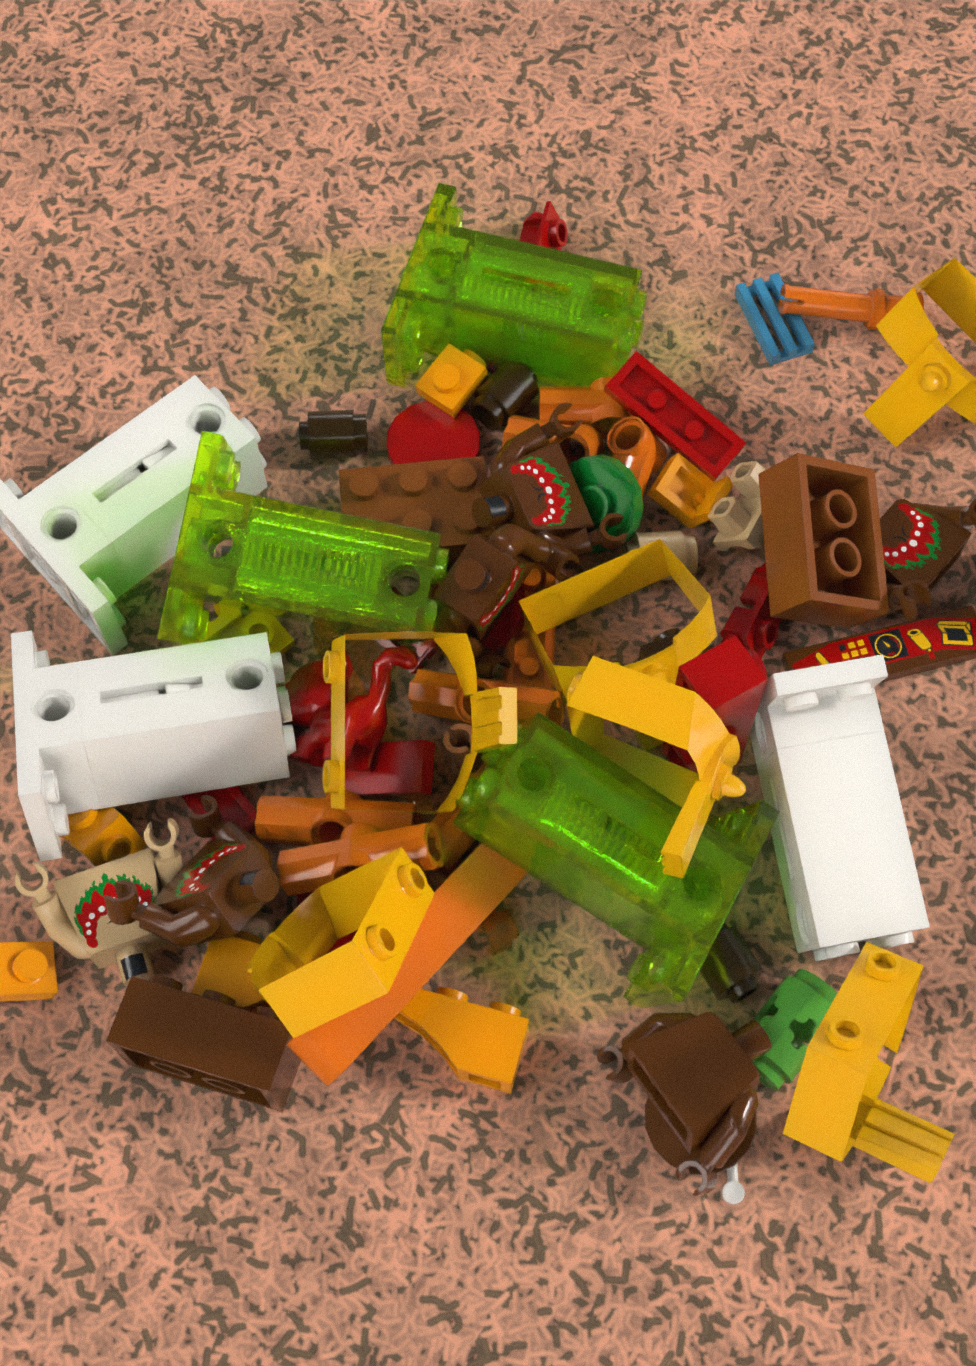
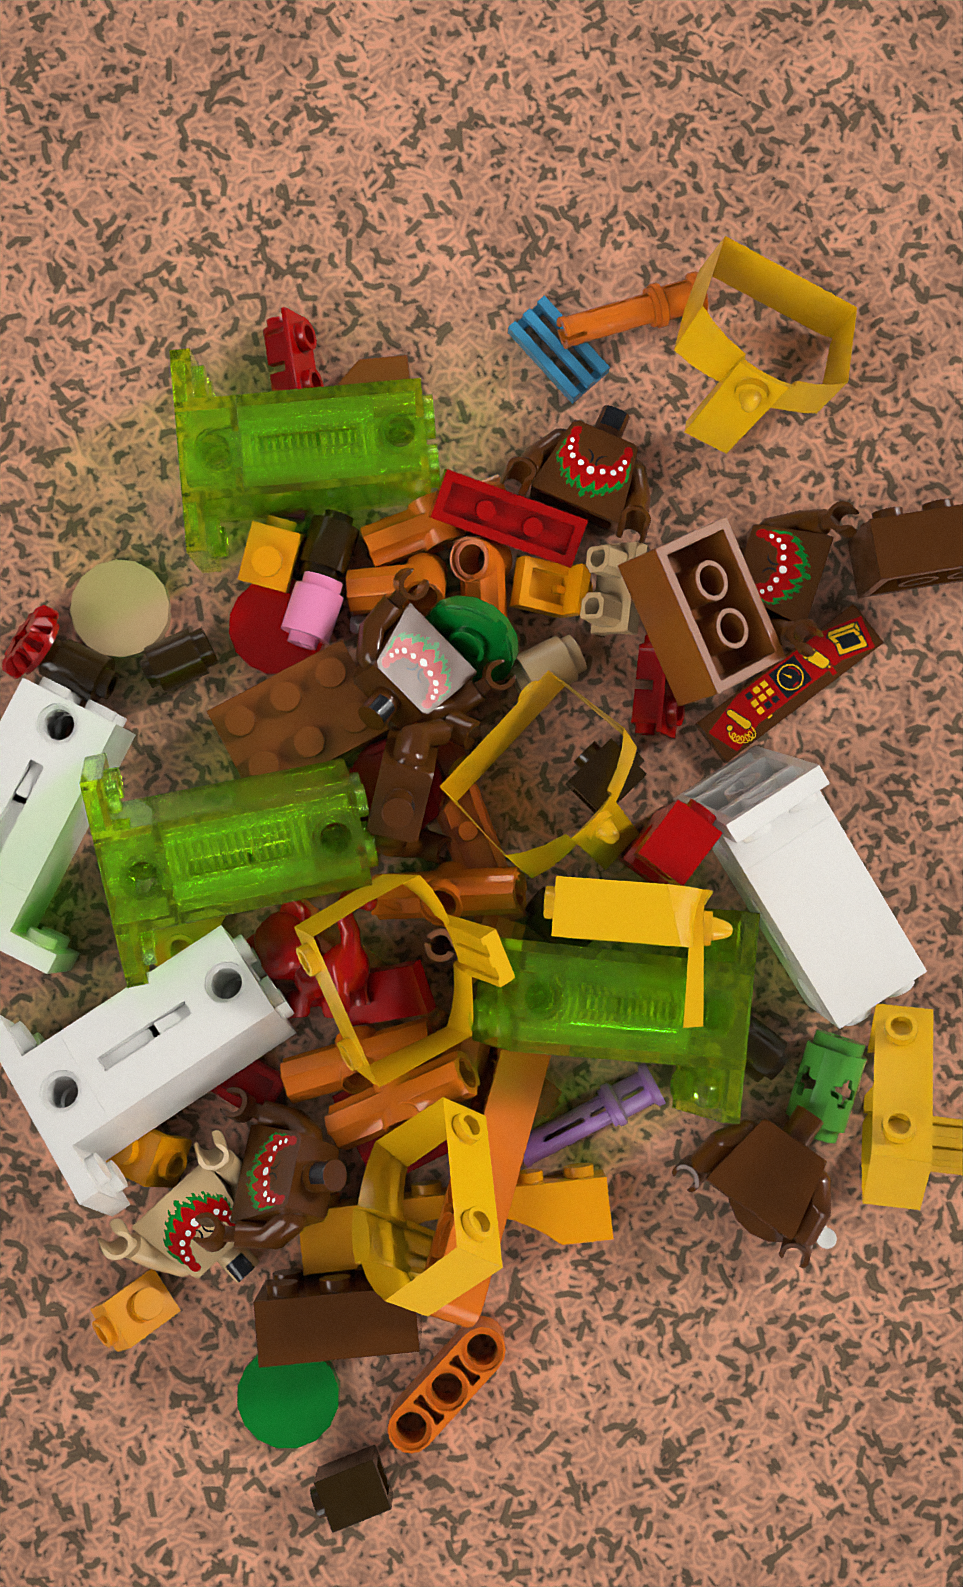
camera: 30 degrees left, 20 degrees up
none -> red gear [2,605,59,679]
none -> dark brown brick [39,639,119,703]
none -> tan tile [70,559,171,659]
none -> green tile [237,1353,340,1449]
none -> bright pink brick [281,571,344,650]
none -> dark brown brick [310,1444,393,1533]
none -> orange beam [387,1316,506,1454]
none -> reddish brown torso [500,405,651,543]
none -> medium lavender pin [523,1062,666,1168]

